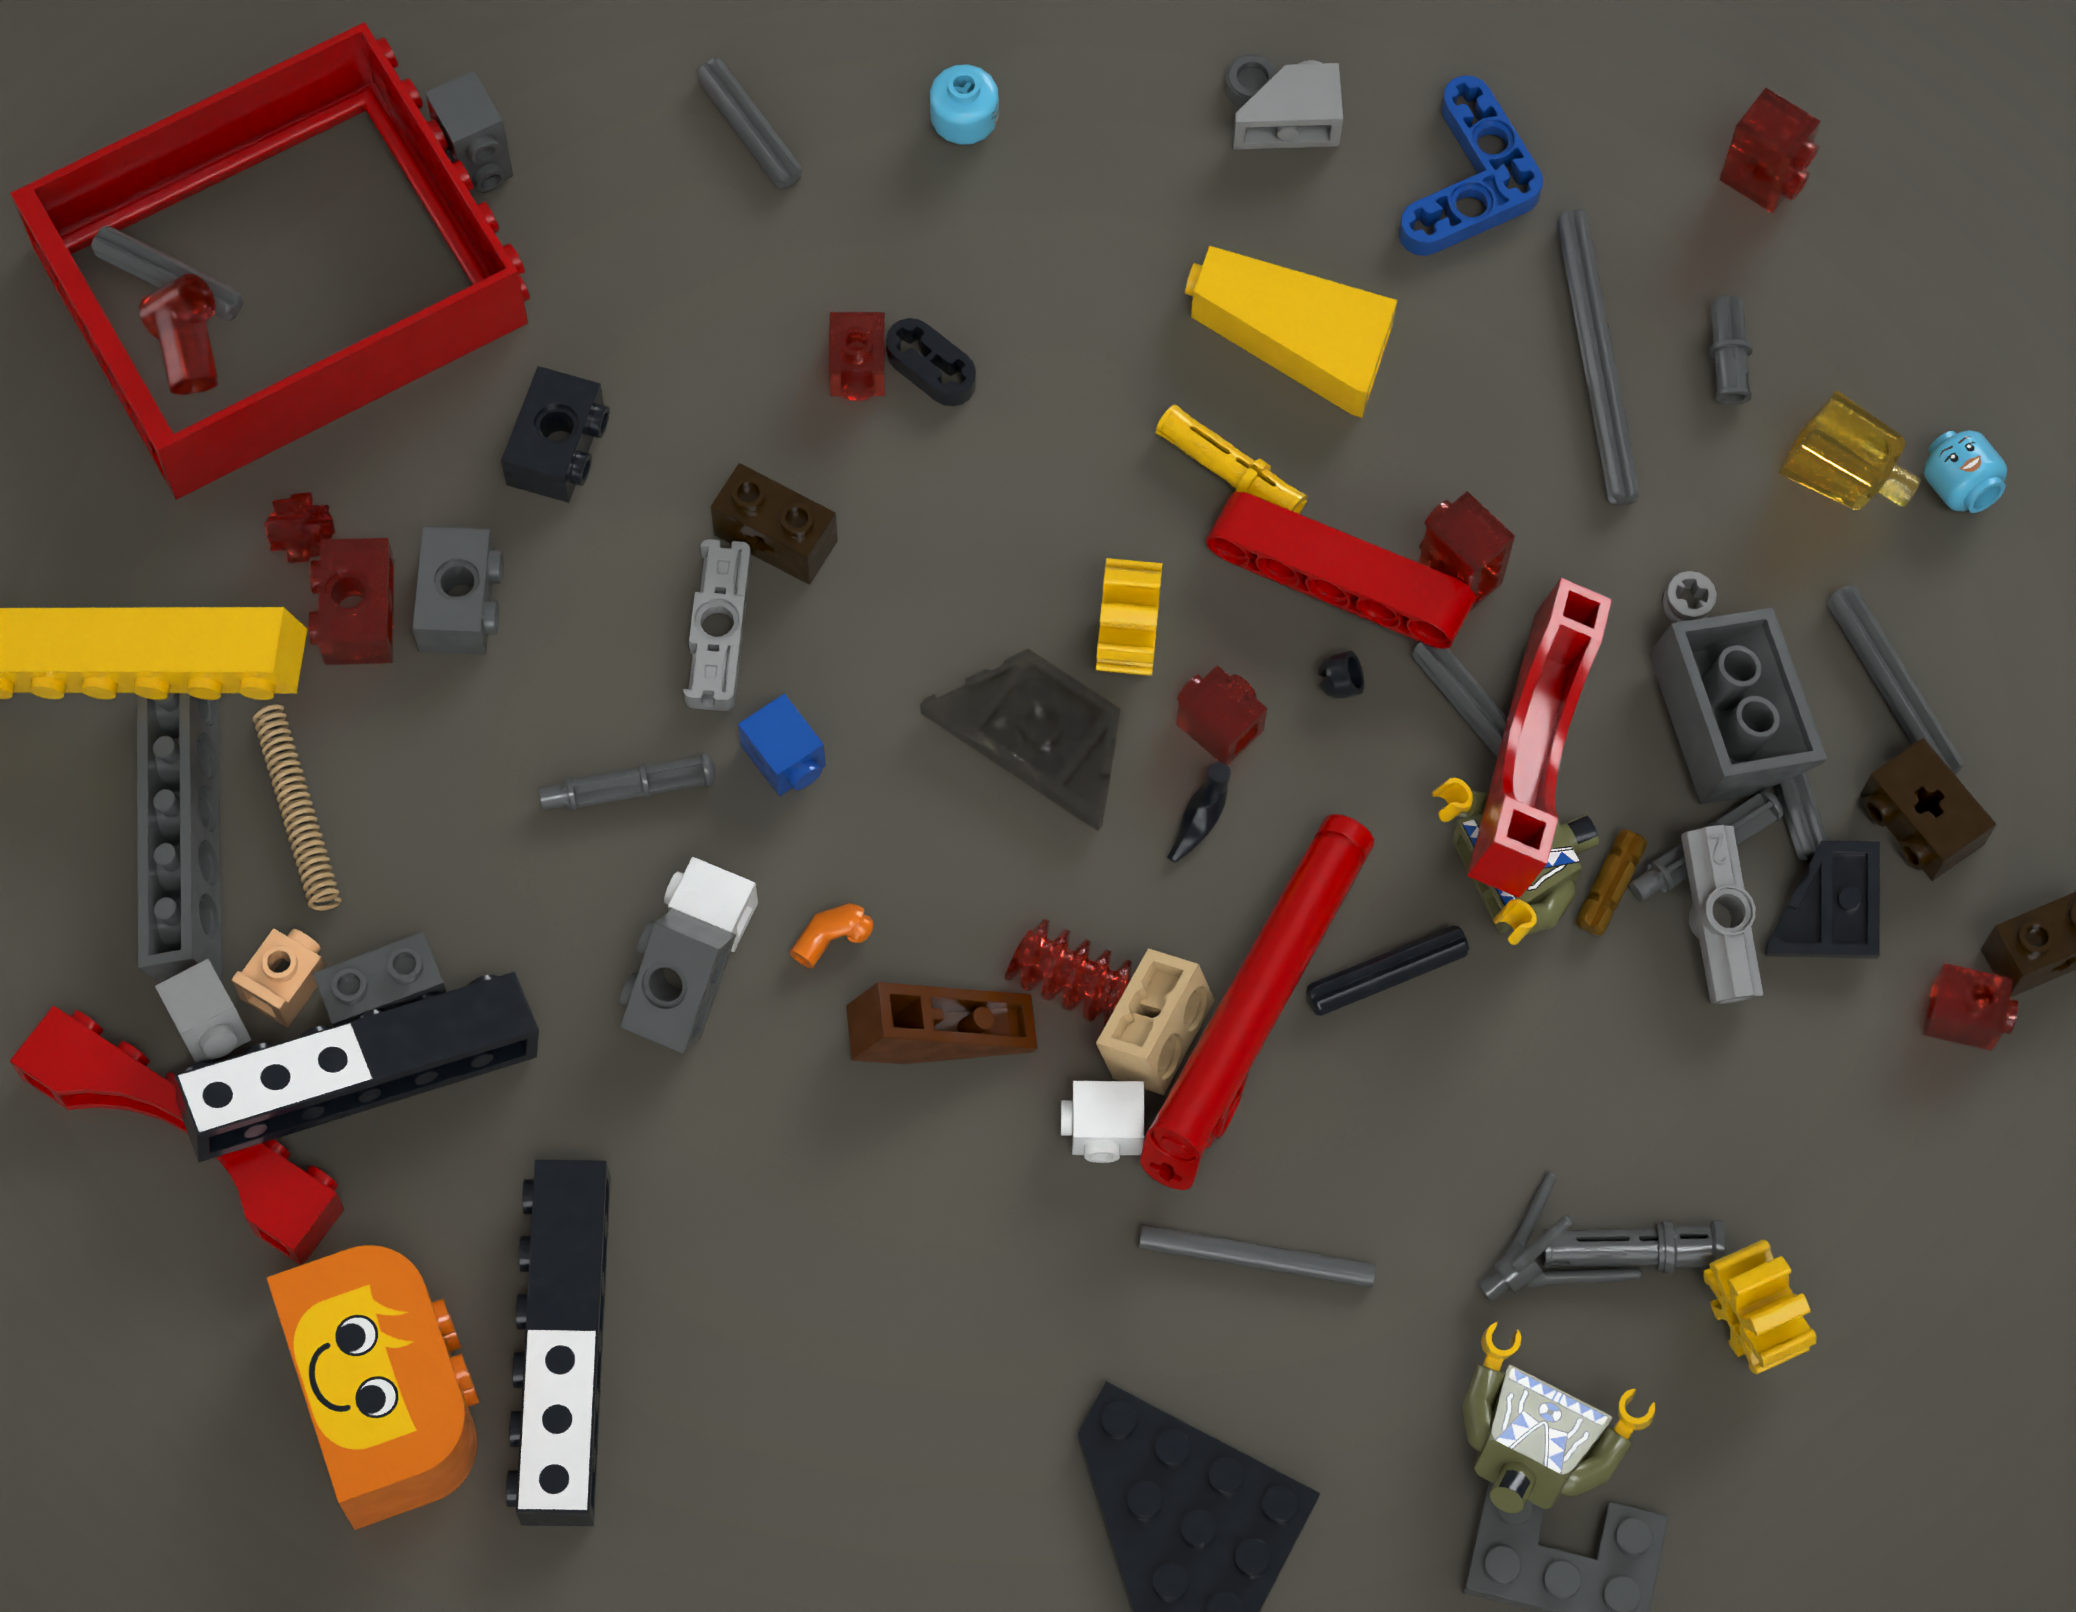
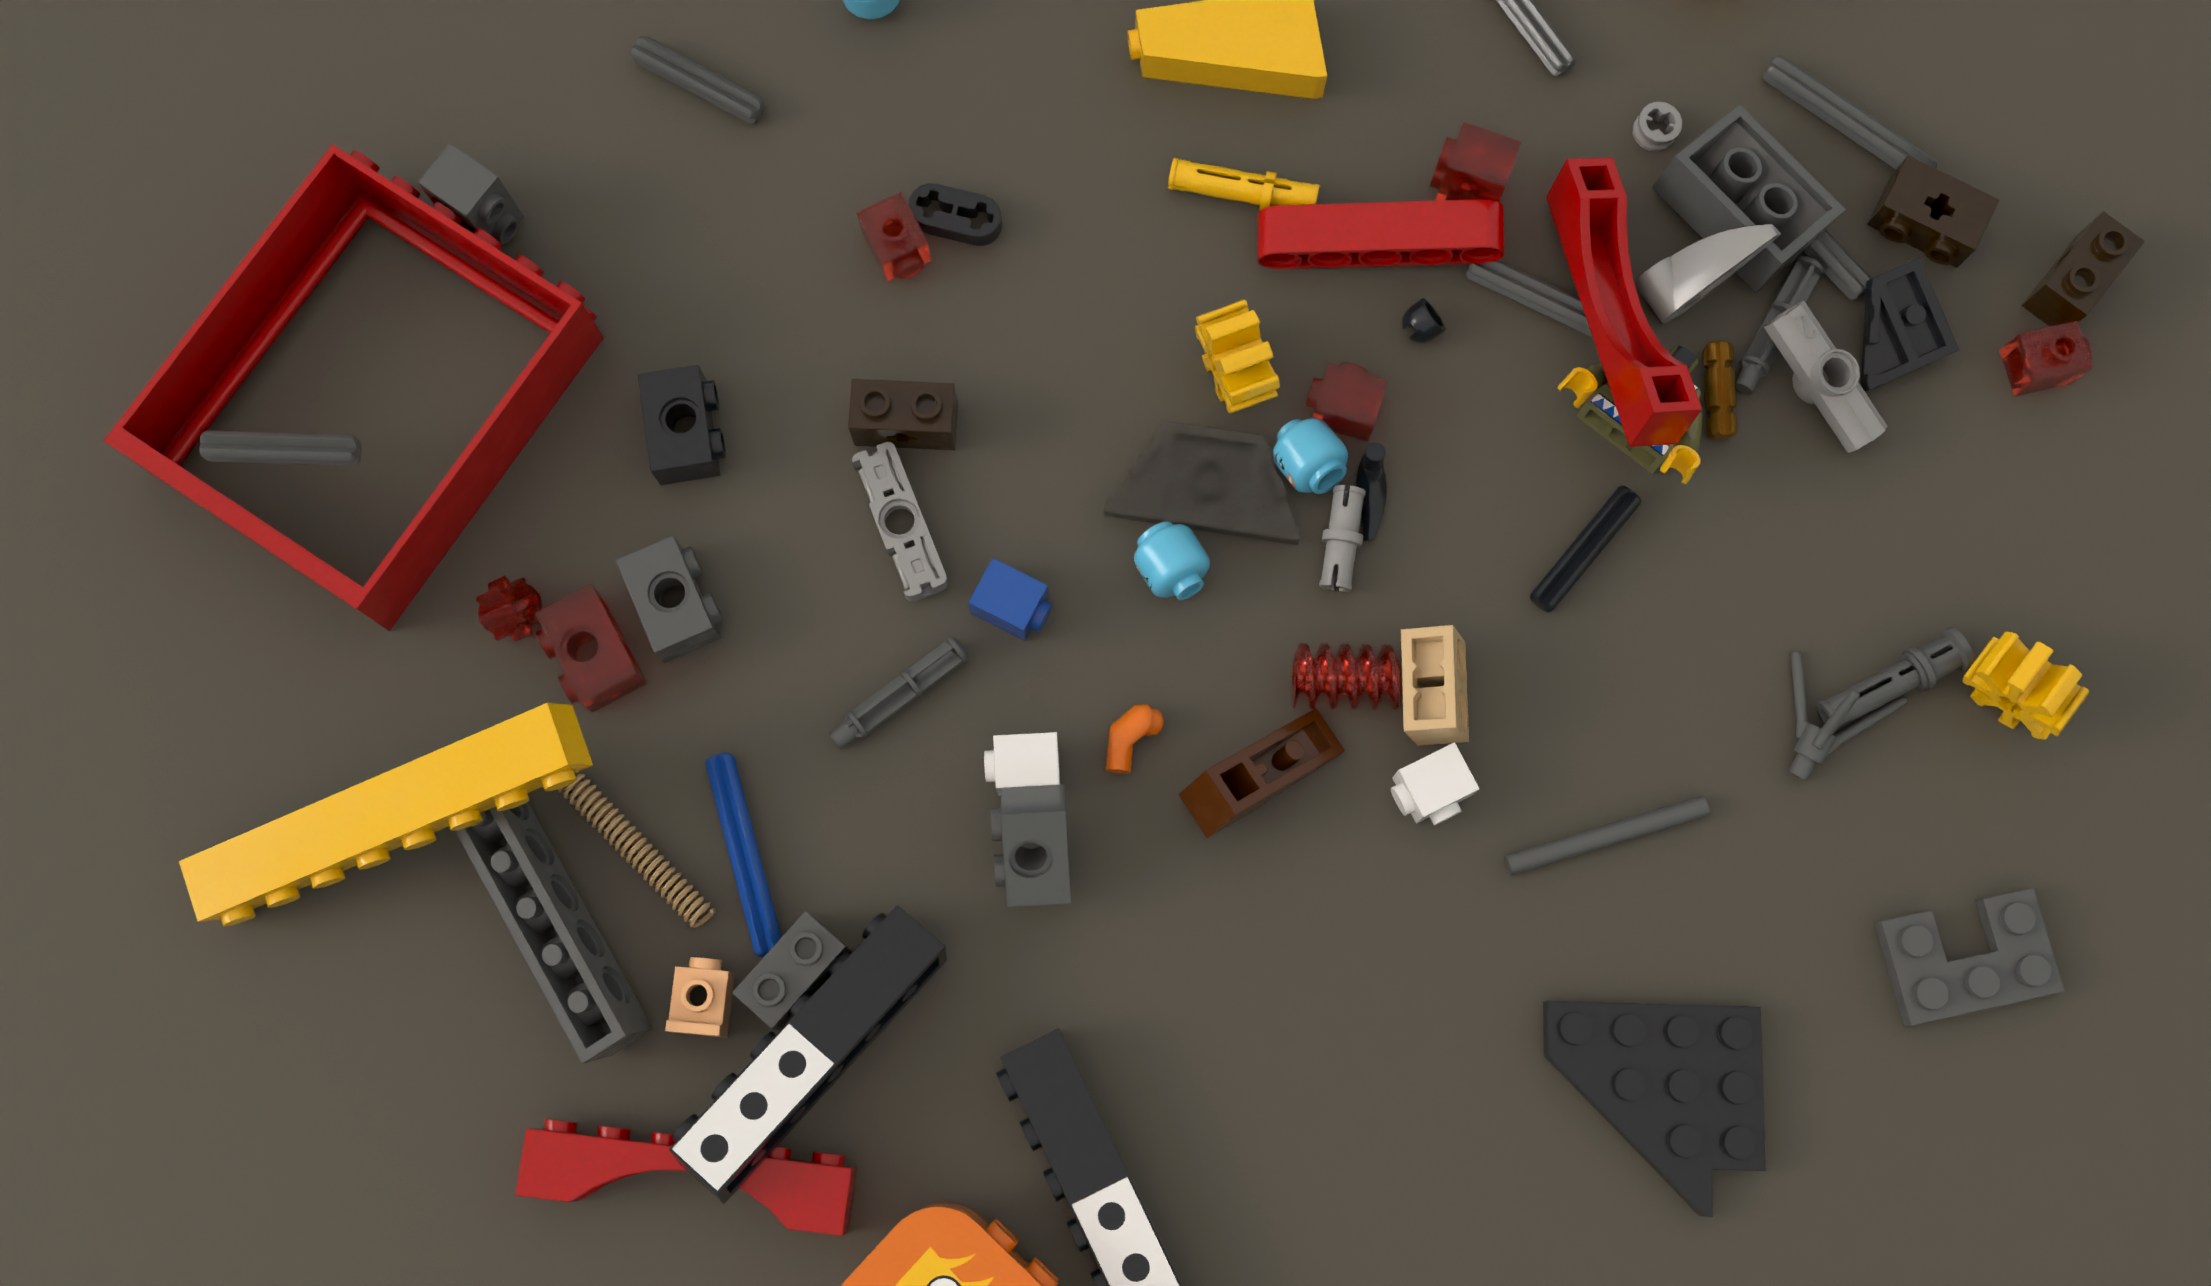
camera: 25 degrees left, 10 degrees up
clear red piece [139,273,218,396] -> none
light grey slope [155,959,251,1063] -> none
red piece [1140,814,1374,1190] -> none
olive torso [1461,1322,1655,1514] -> none
none -> blue axle [705,753,781,957]
none -> medium azure head [1134,521,1210,600]
none -> medium azure head [1272,418,1348,494]
none -> light grey pin [1319,485,1366,592]
none -> light grey piece [1634,224,1781,324]

